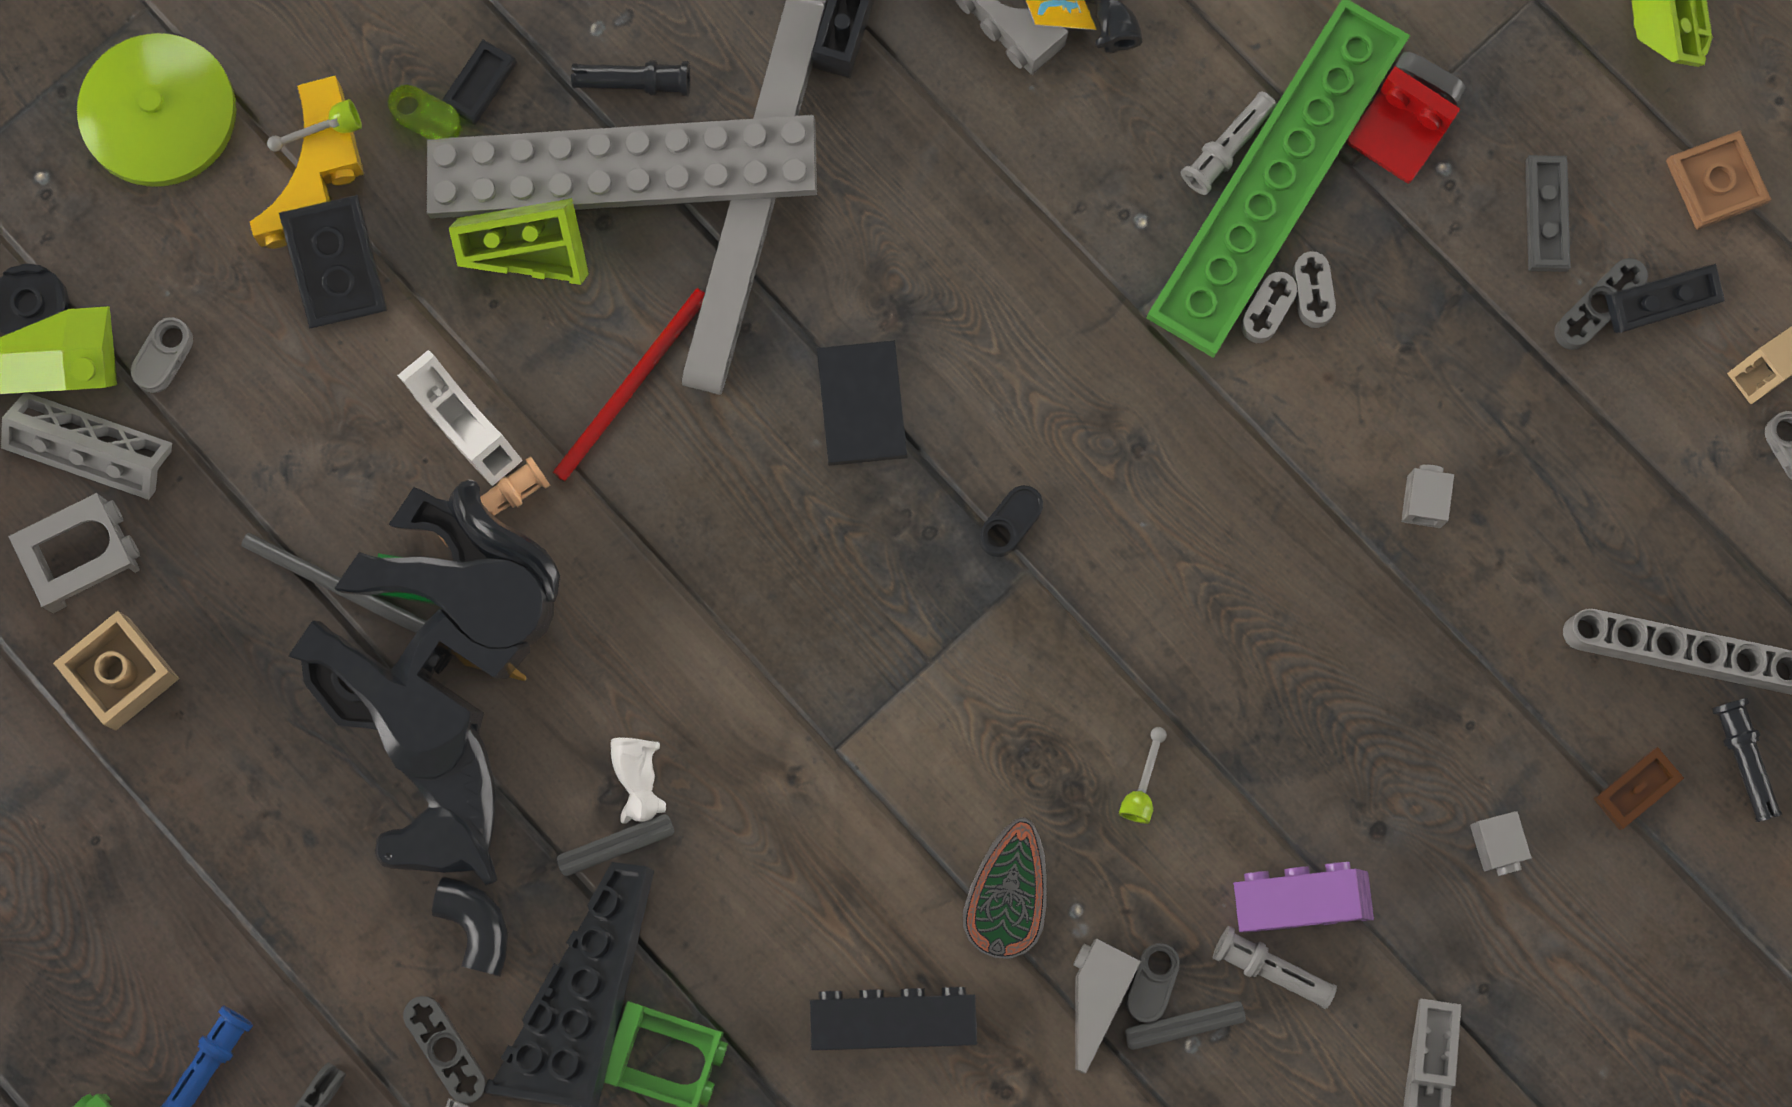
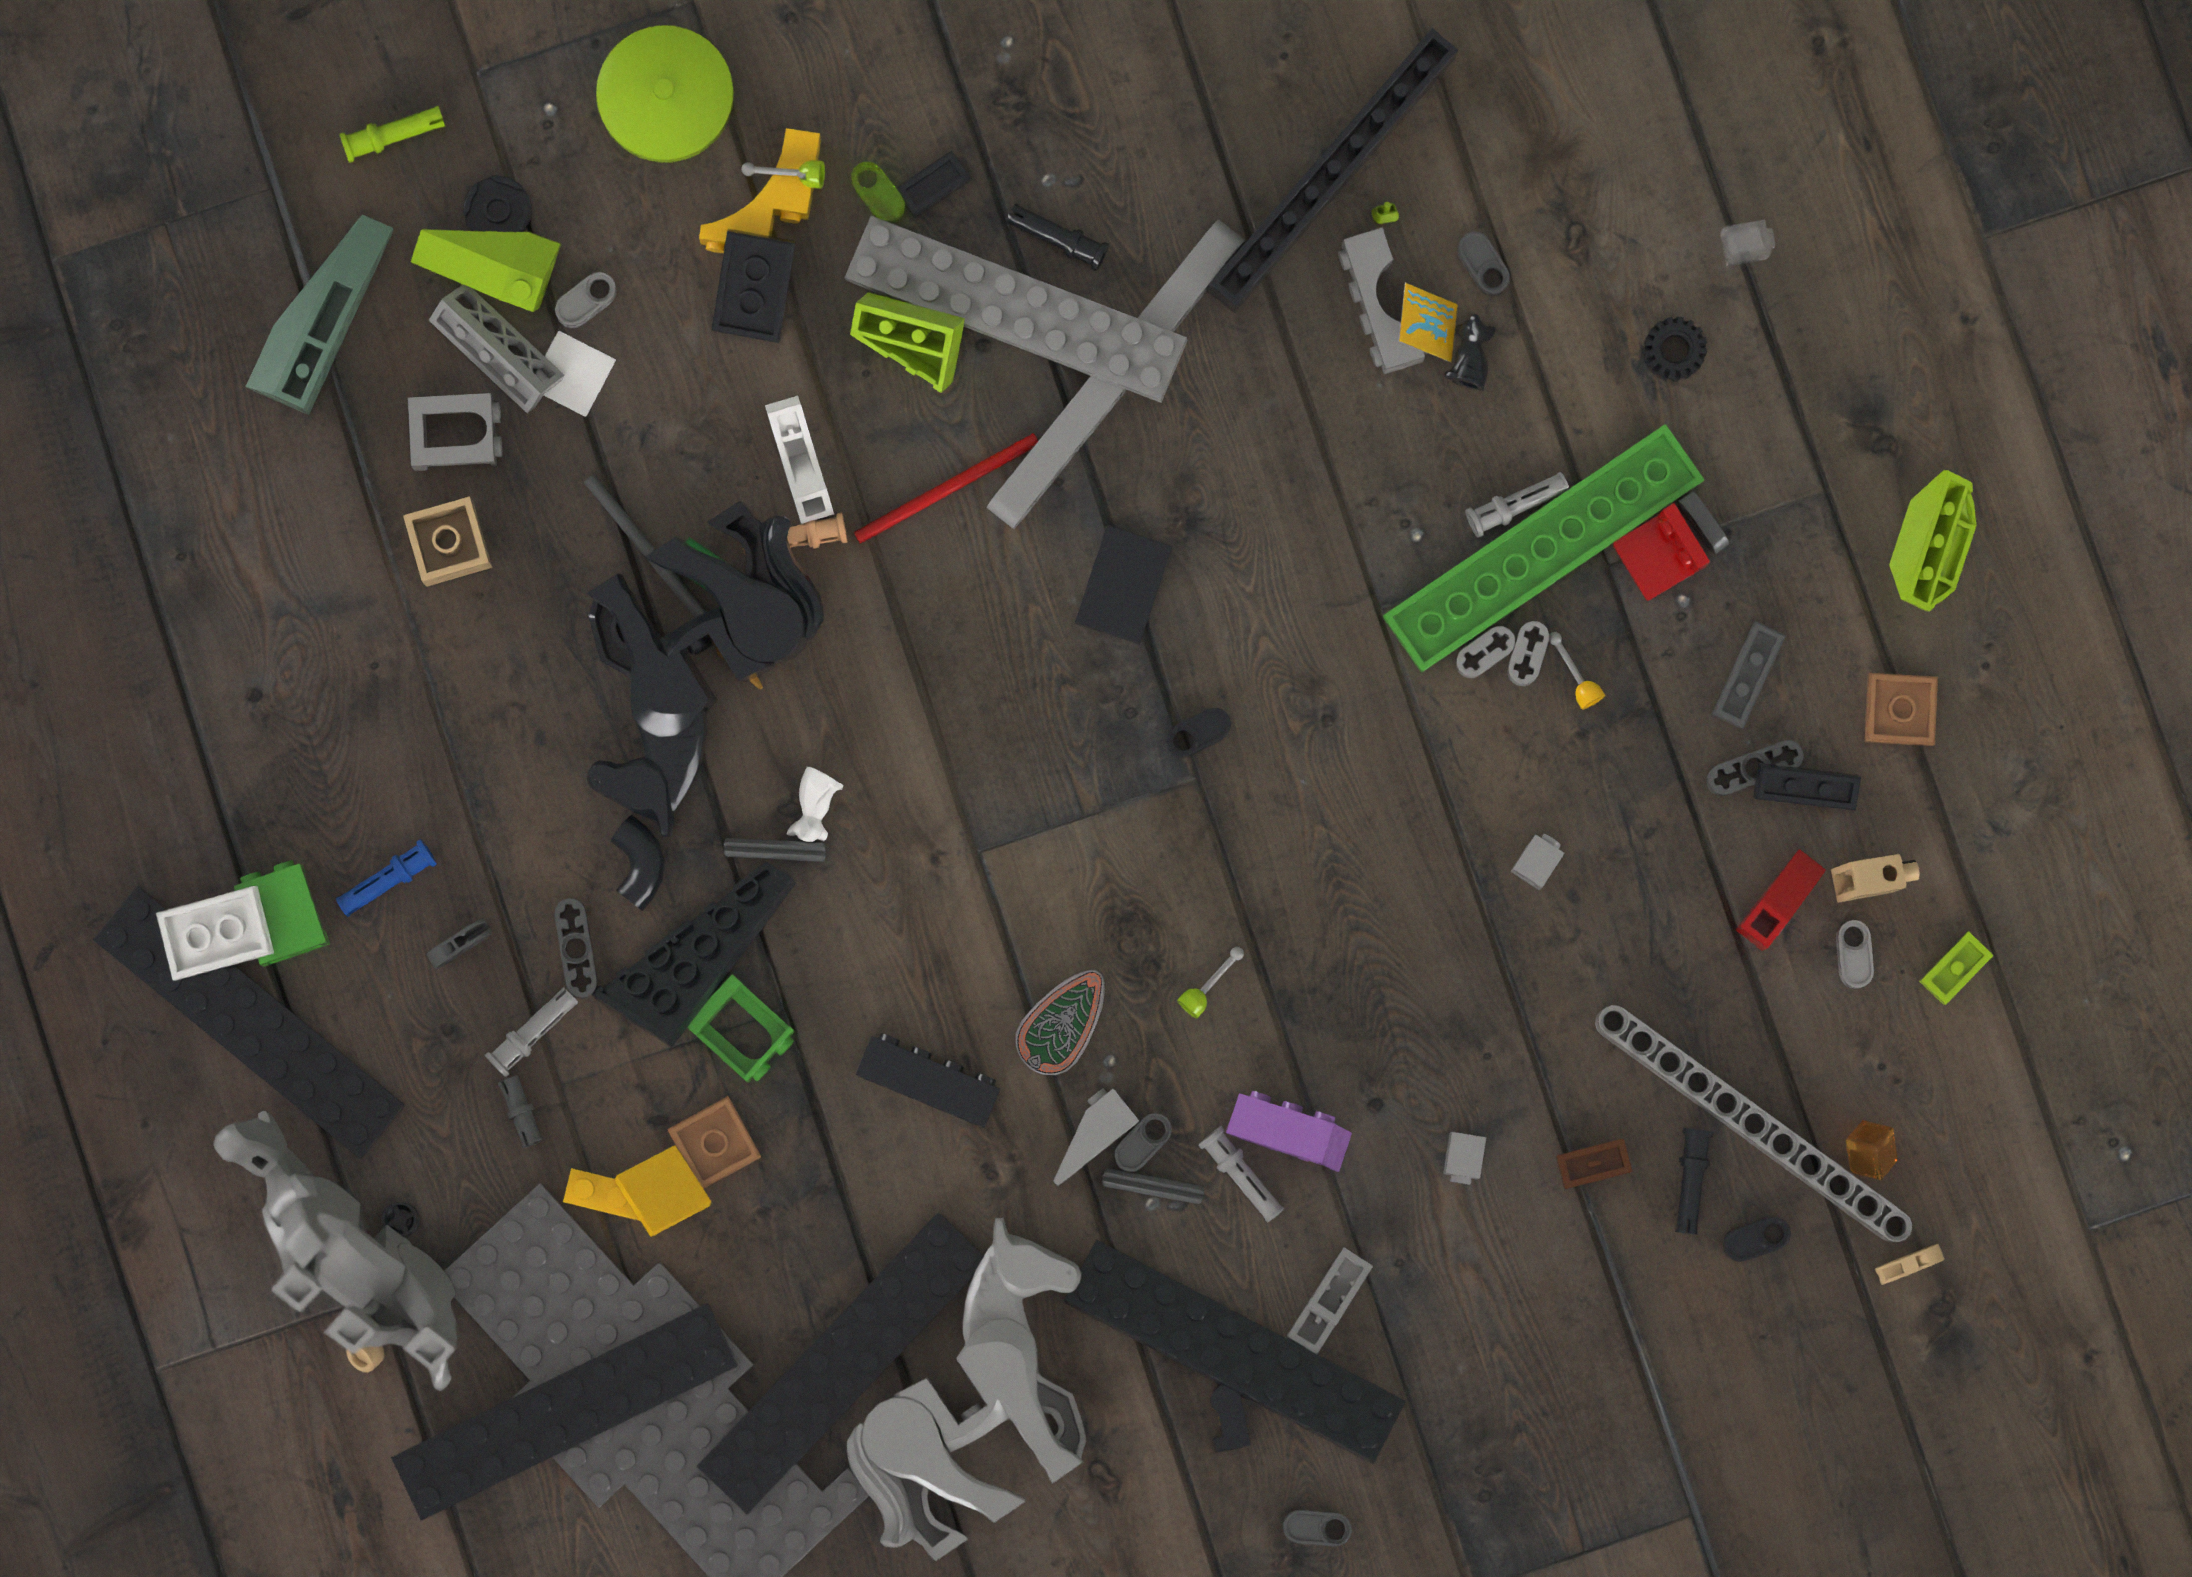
camera: 20 degrees right, 5 degrees up
none -> white sticker [535,330,616,417]
none -> hinge [1549,632,1606,710]
none -> red slope [1735,849,1826,951]

